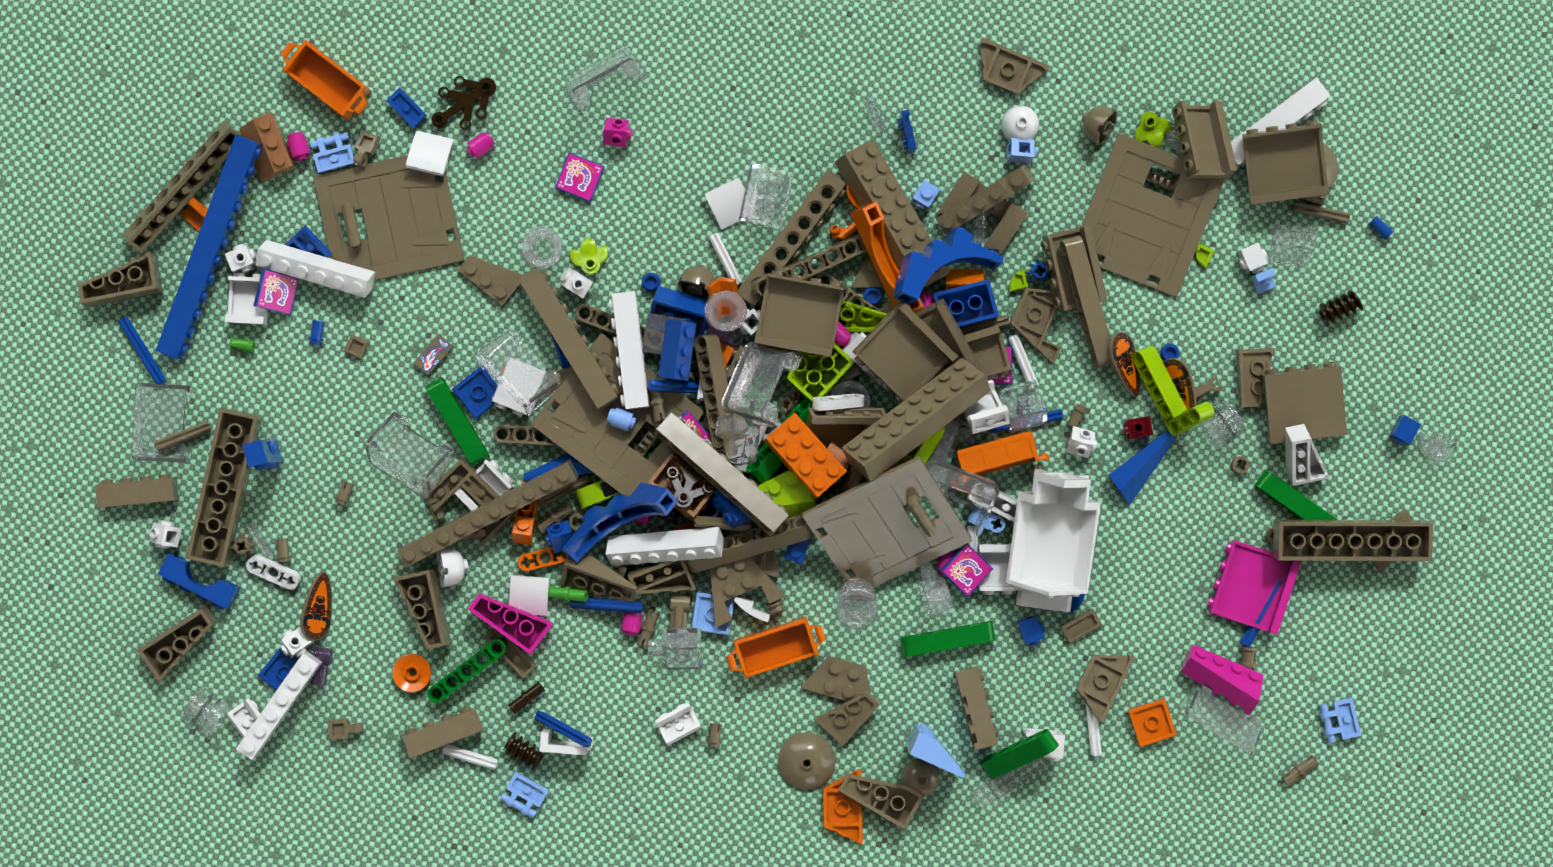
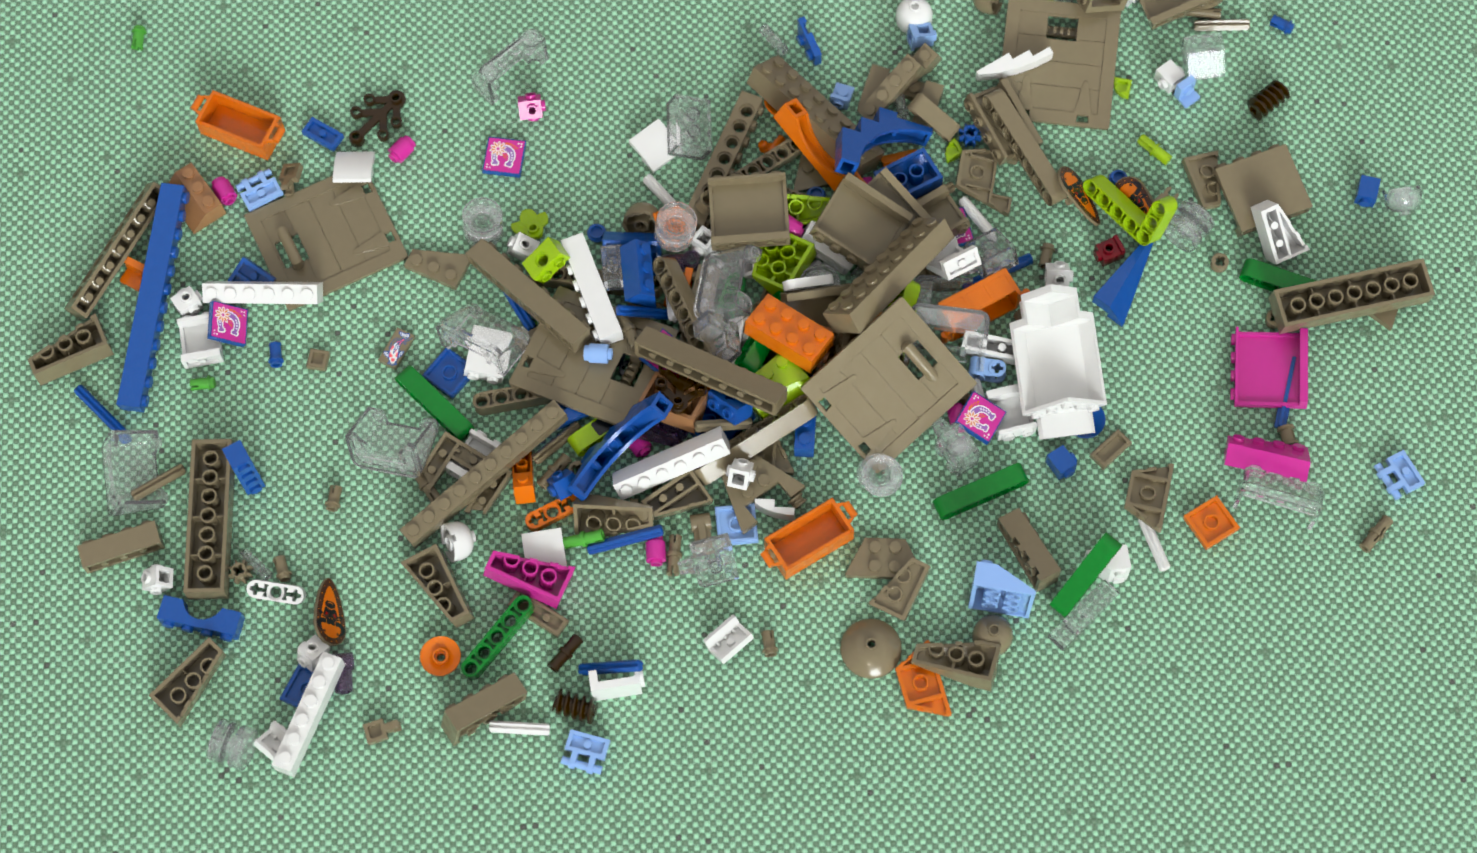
camera: 10 degrees left, 20 degrees down
none -> lime brick [522,237,570,284]
none -> white brick [726,458,756,490]
none -> dark tan beam [907,92,961,142]
none -> white slope [975,47,1053,81]
none -> lime axle [1137,134,1173,166]

